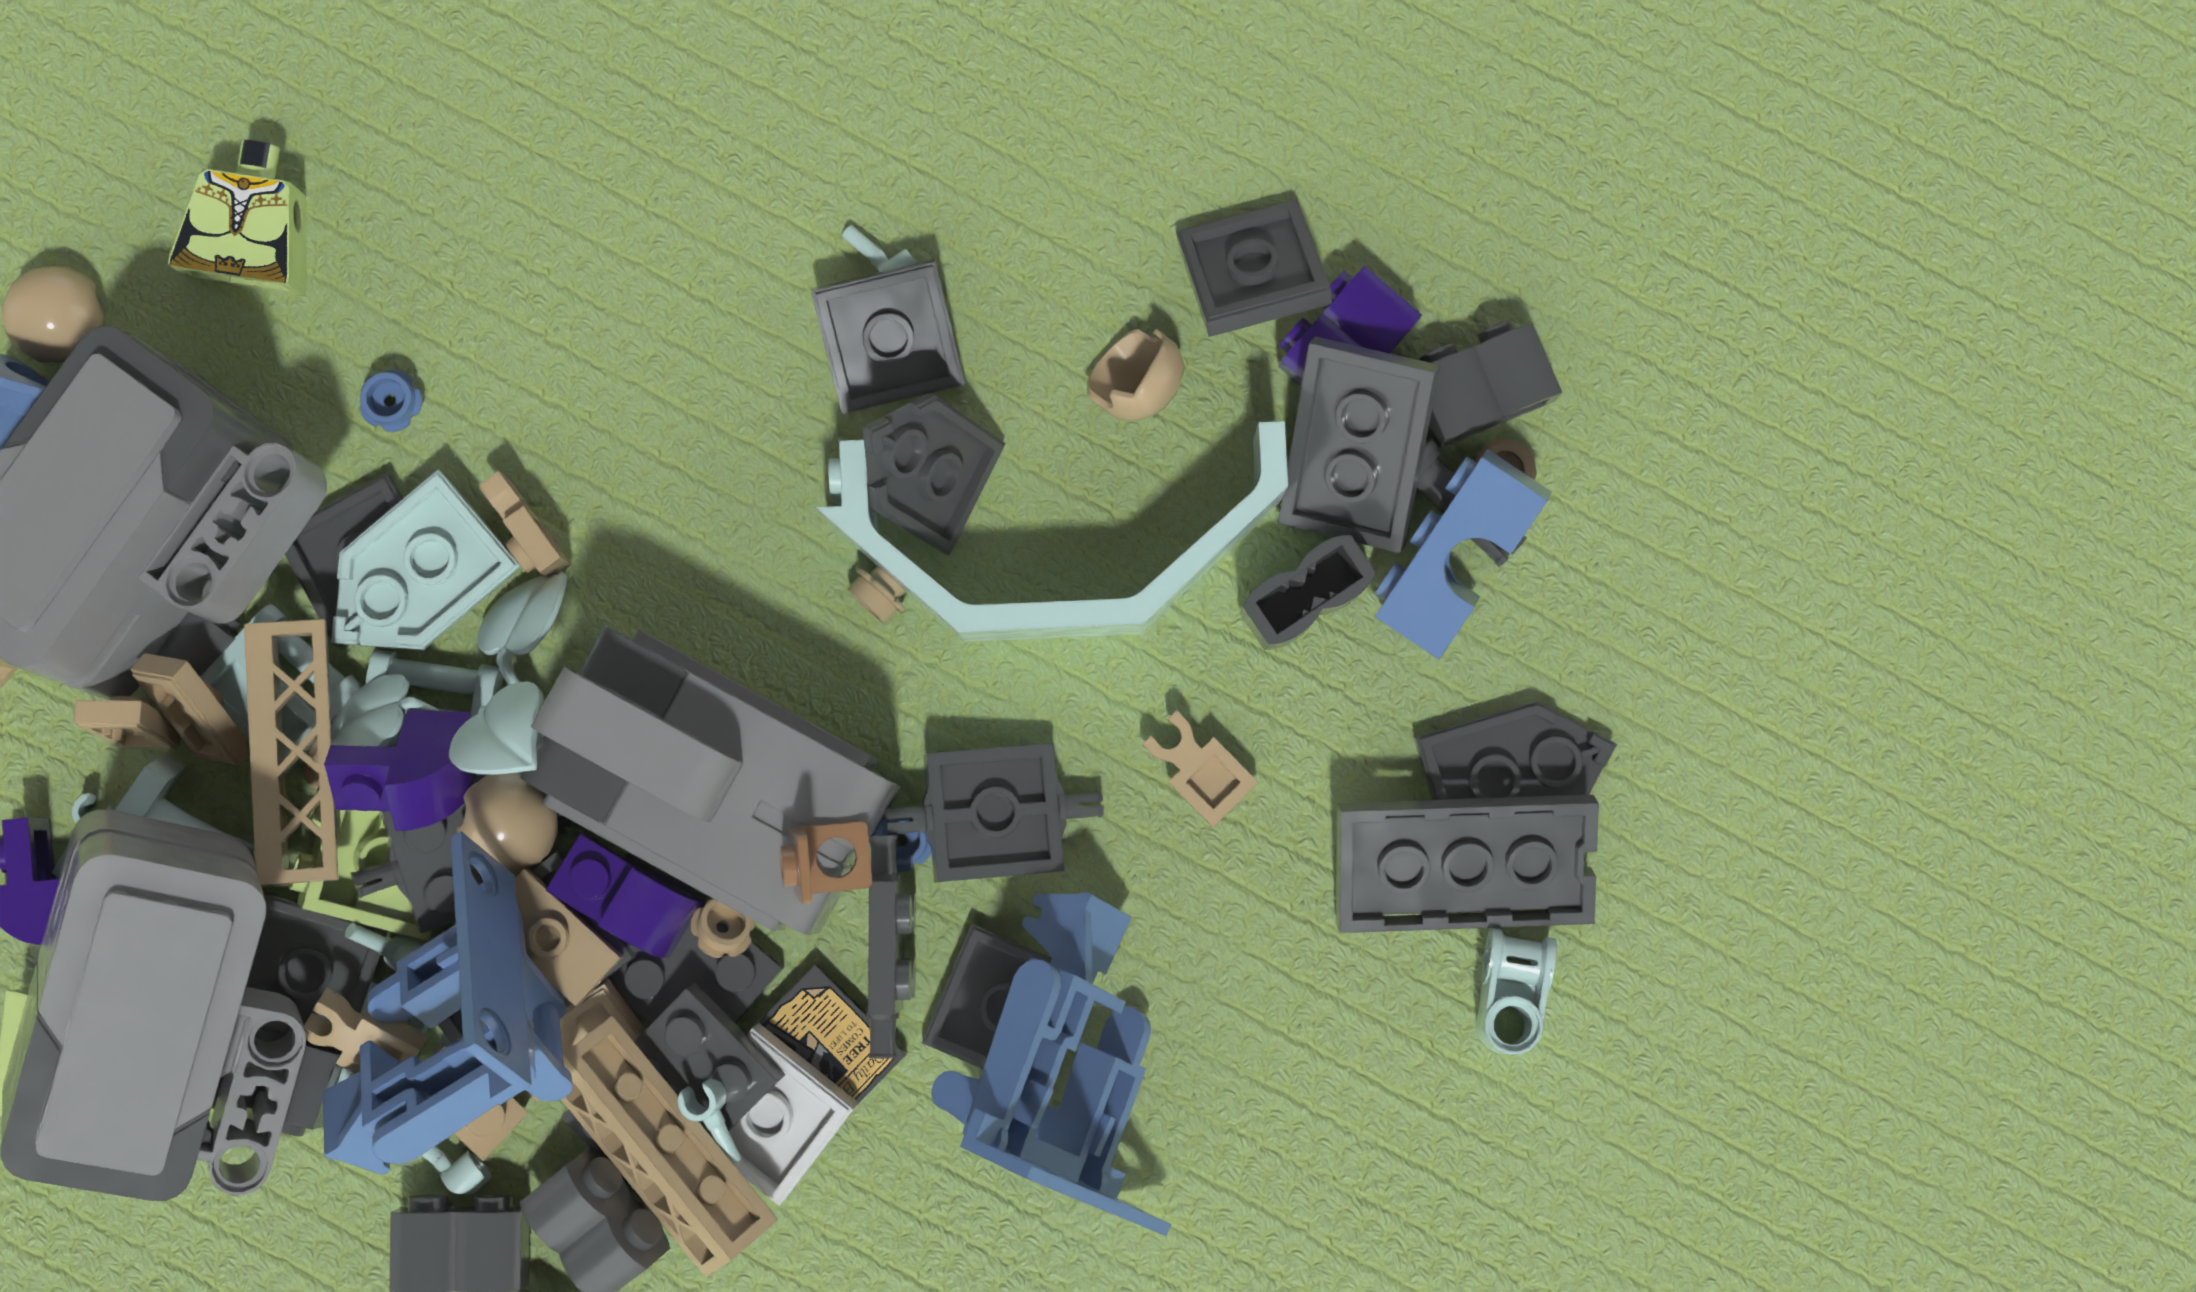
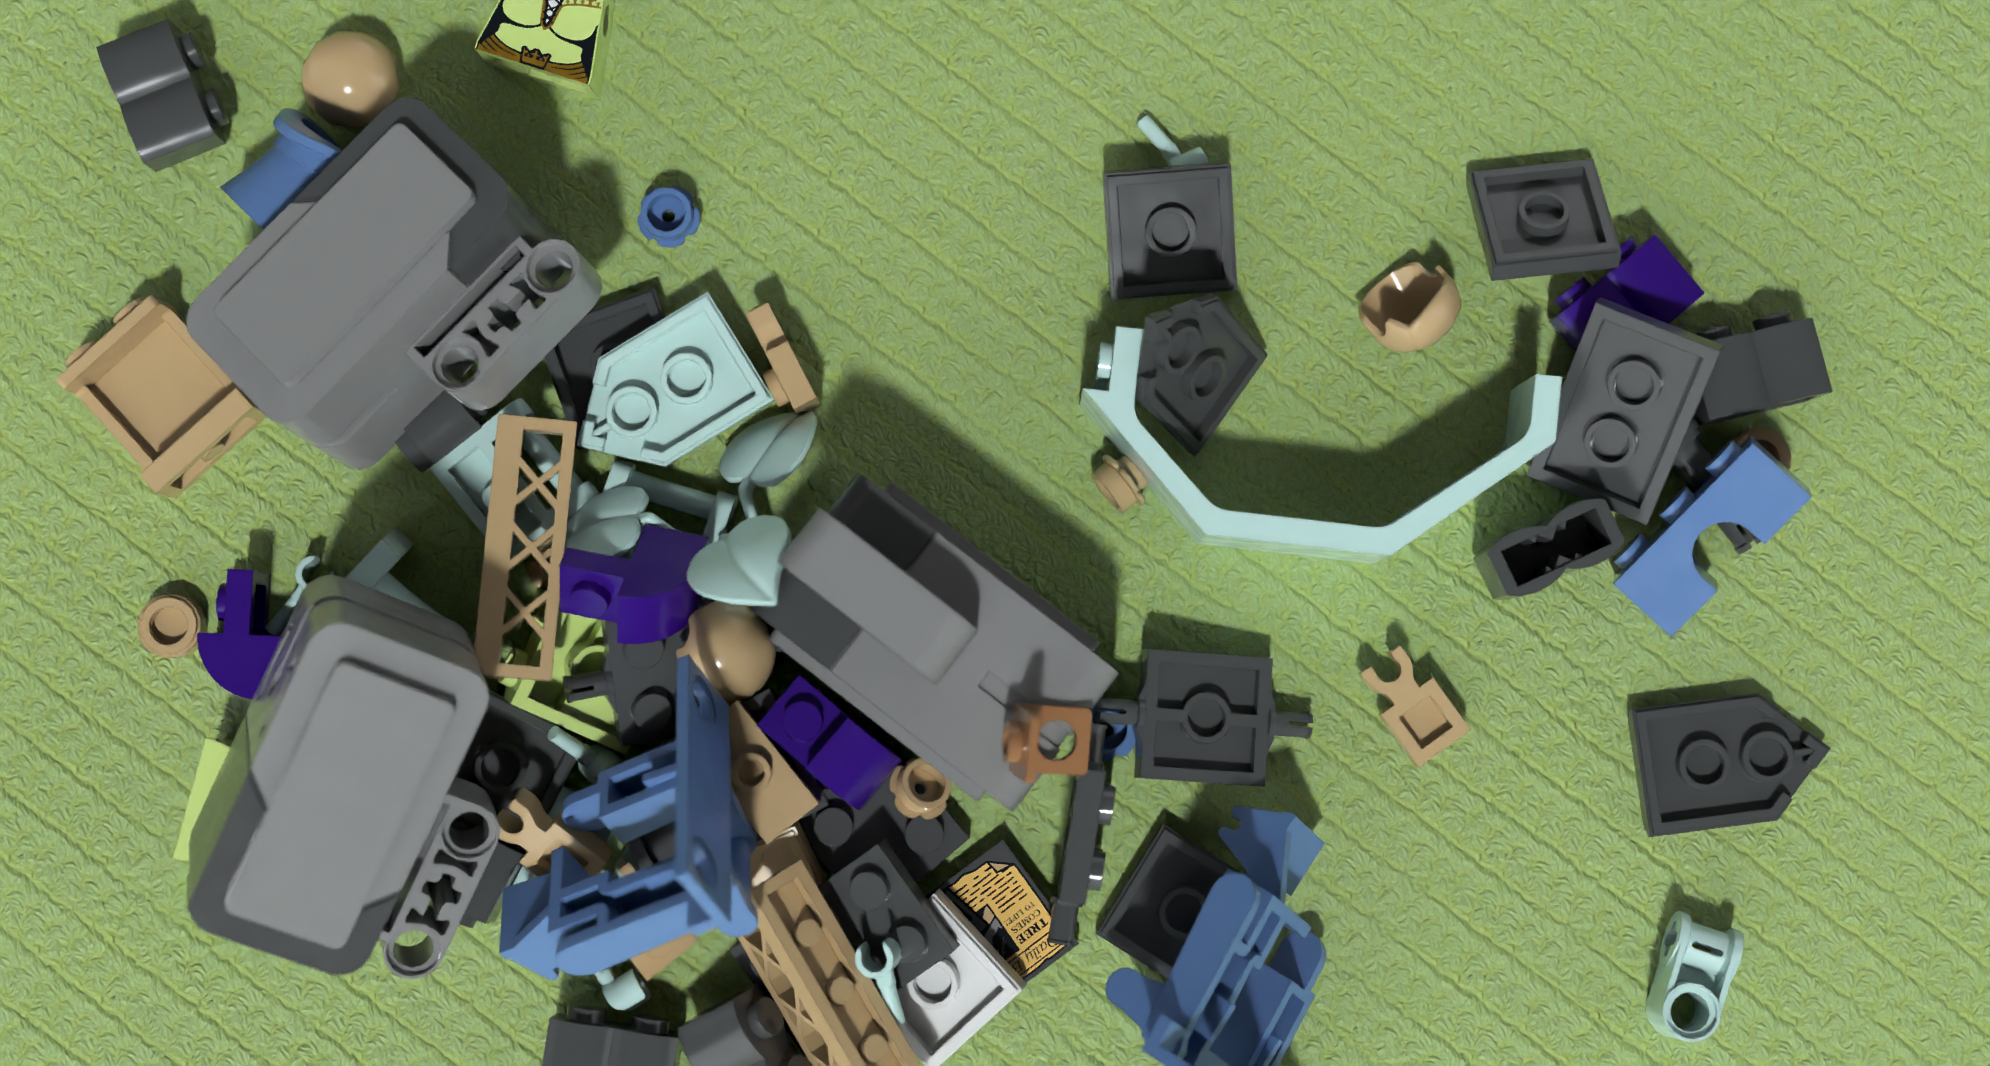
camera: 10 degrees right, 0 degrees up
tan plate [73,696,180,749] -> none
tan plate [130,653,250,765] -> none
dark grey piece [1336,794,1599,933] -> none

